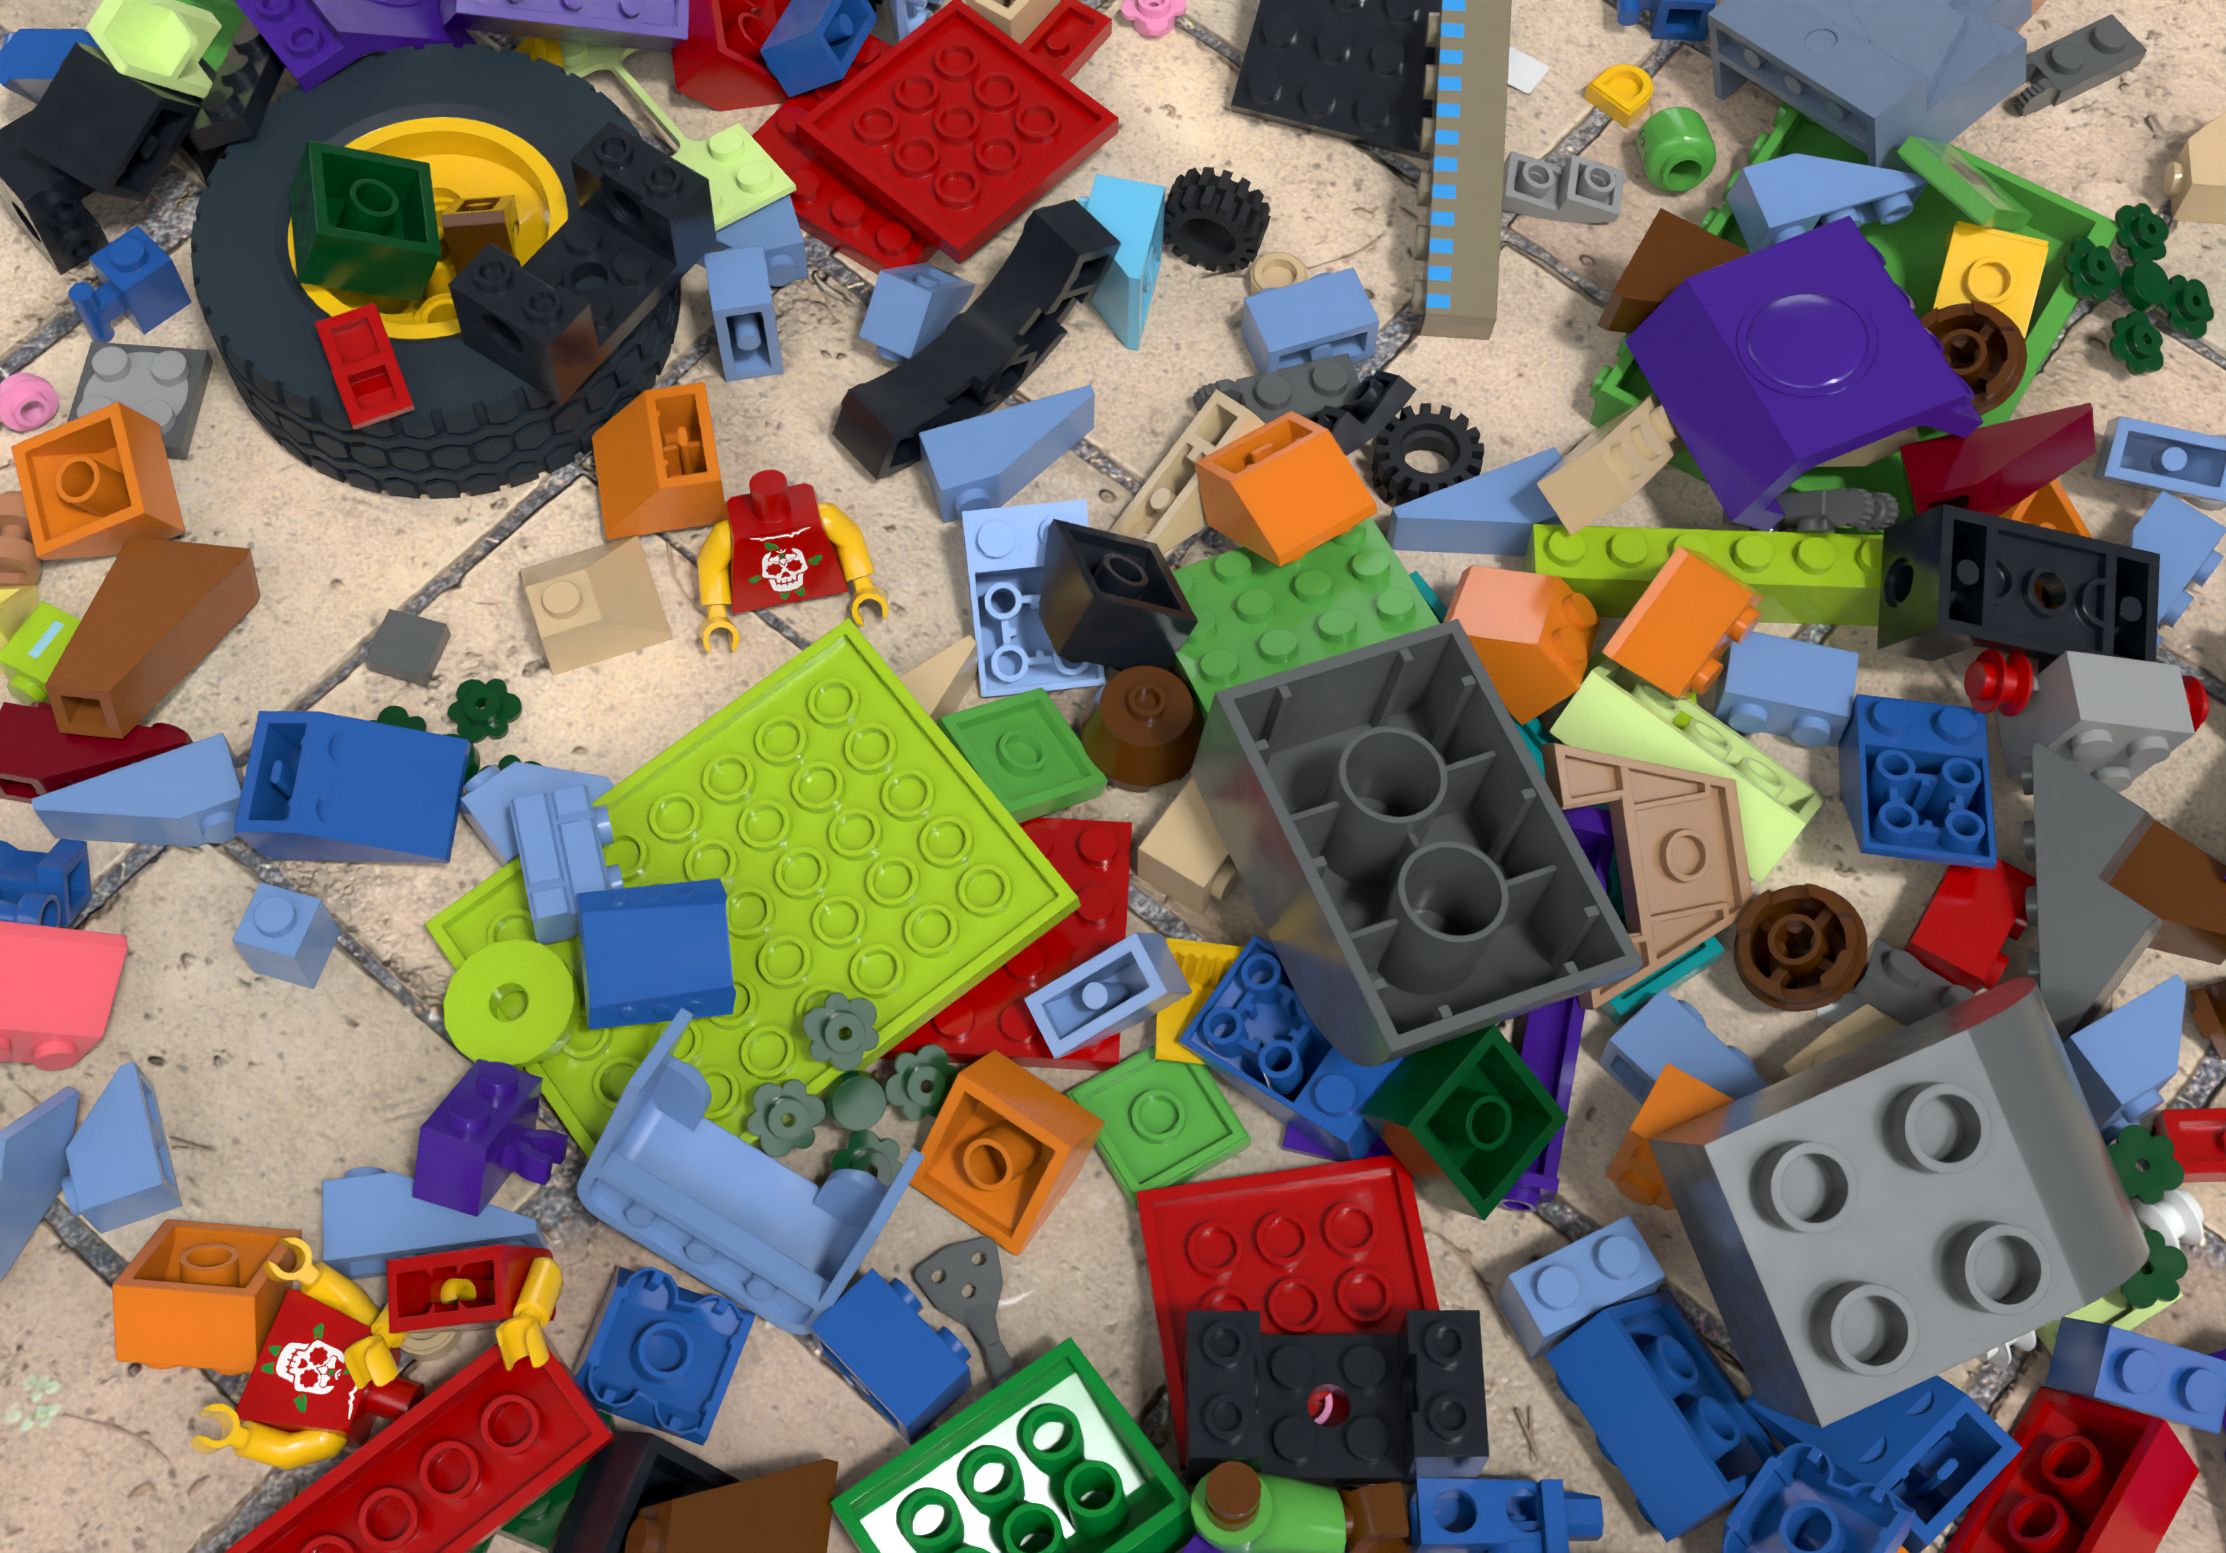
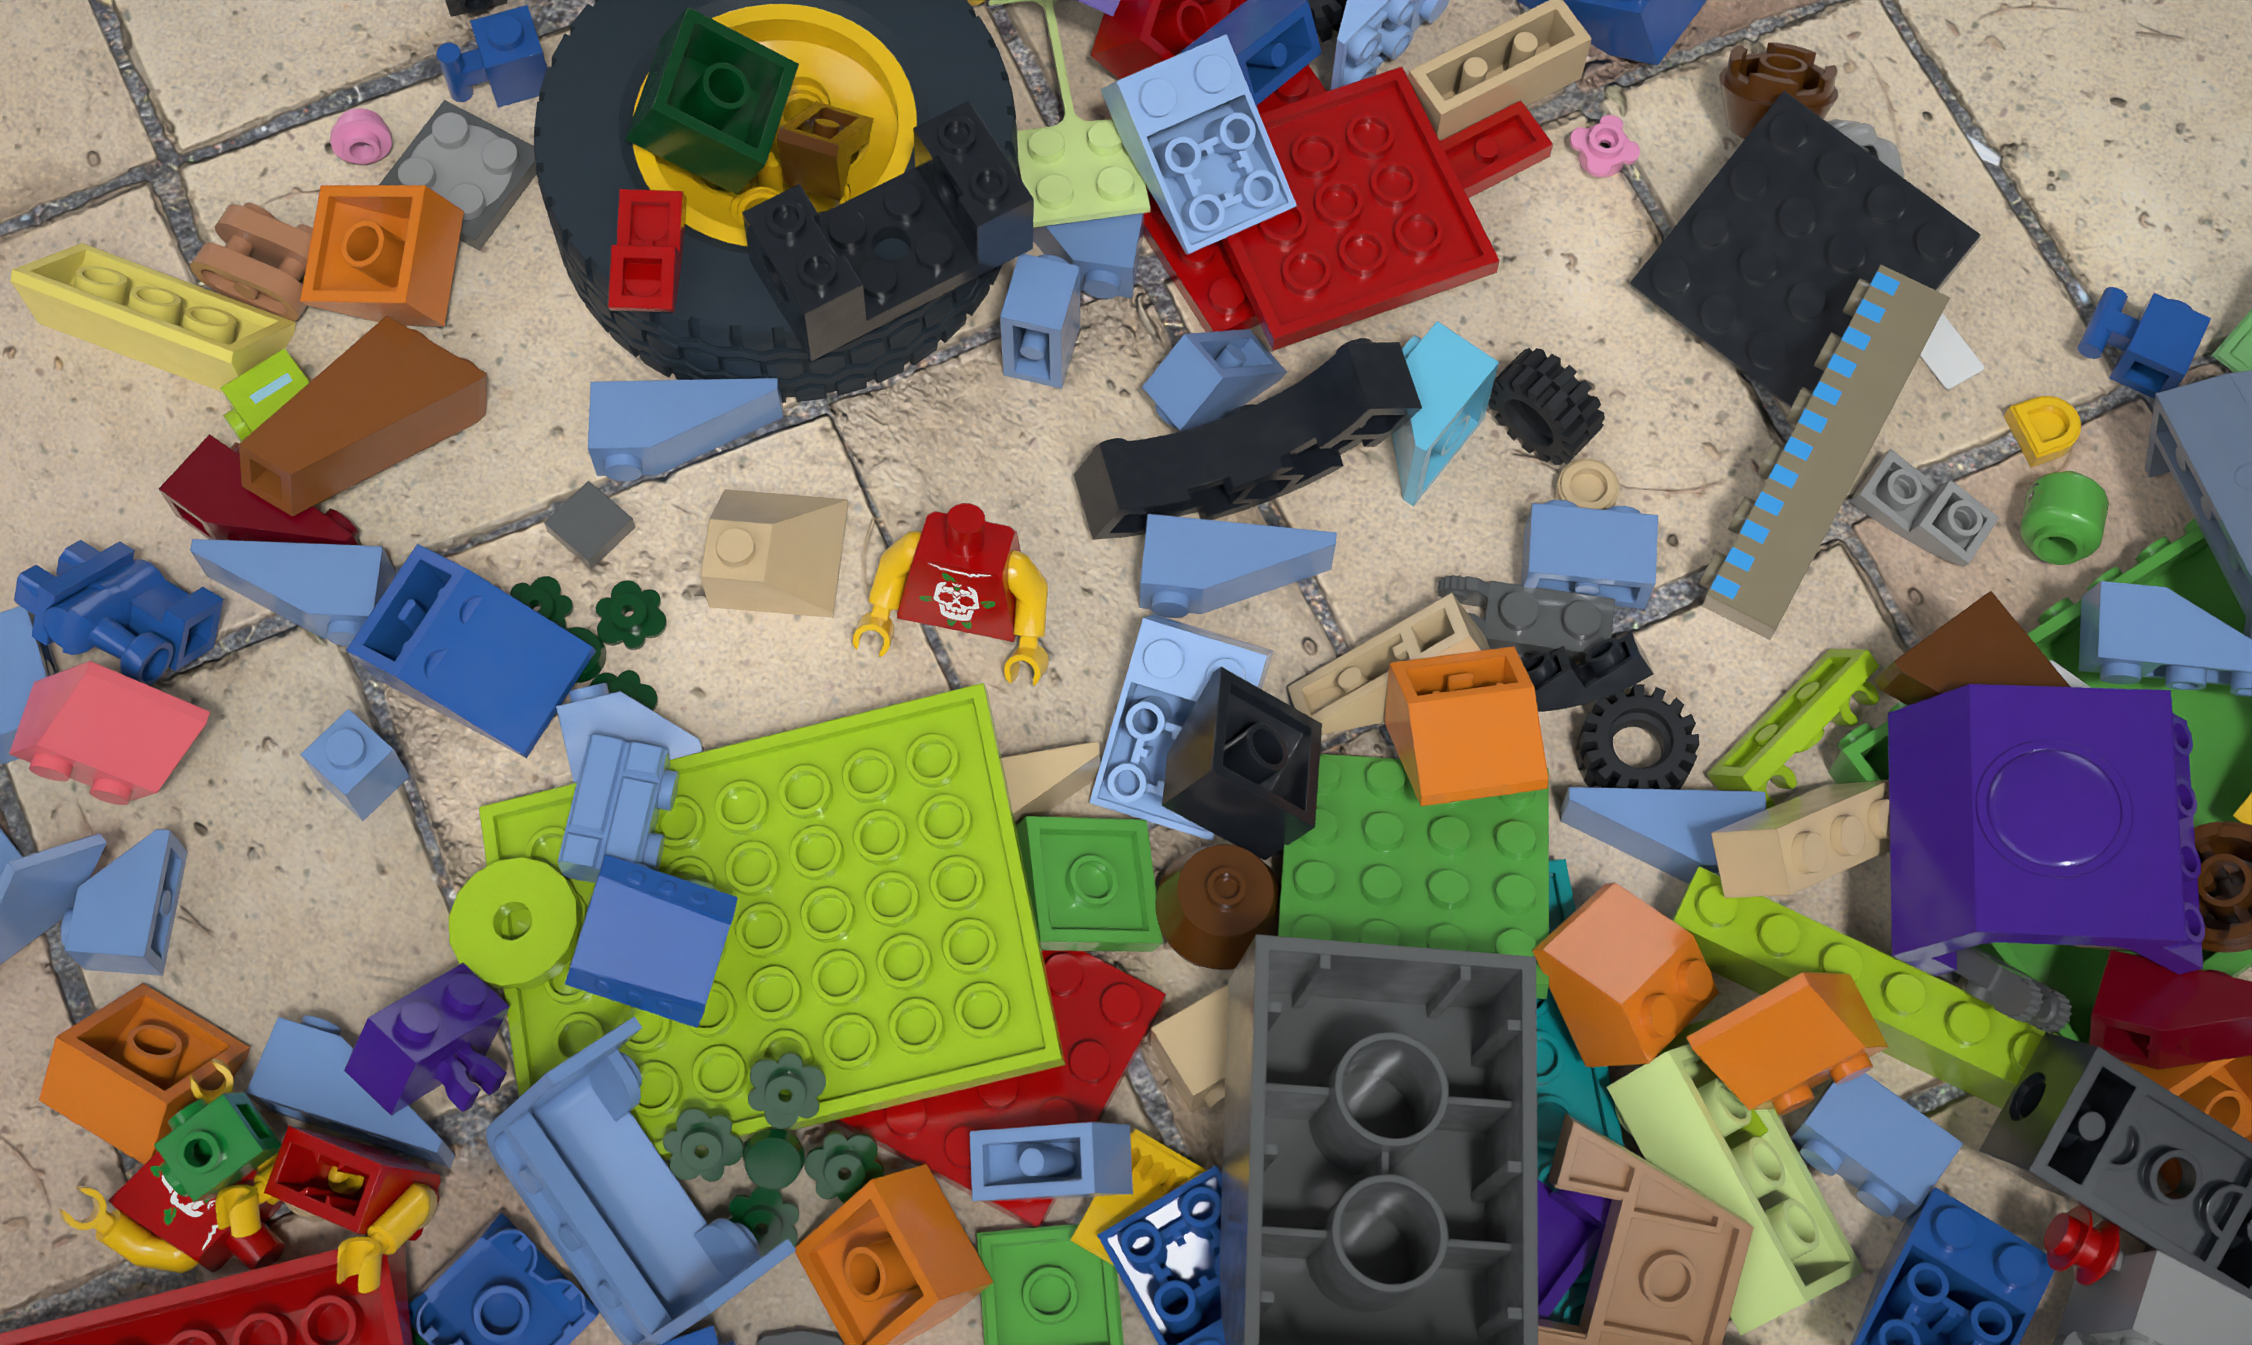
camera: 25 degrees right, 5 degrees up
orange slope [592,382,725,540] -> none
none -> green brick [154,1092,281,1202]
none -> medium blue slope [588,378,783,481]
none -> light blue slope [1100,34,1297,254]
none -> lime plate [1707,649,1880,810]

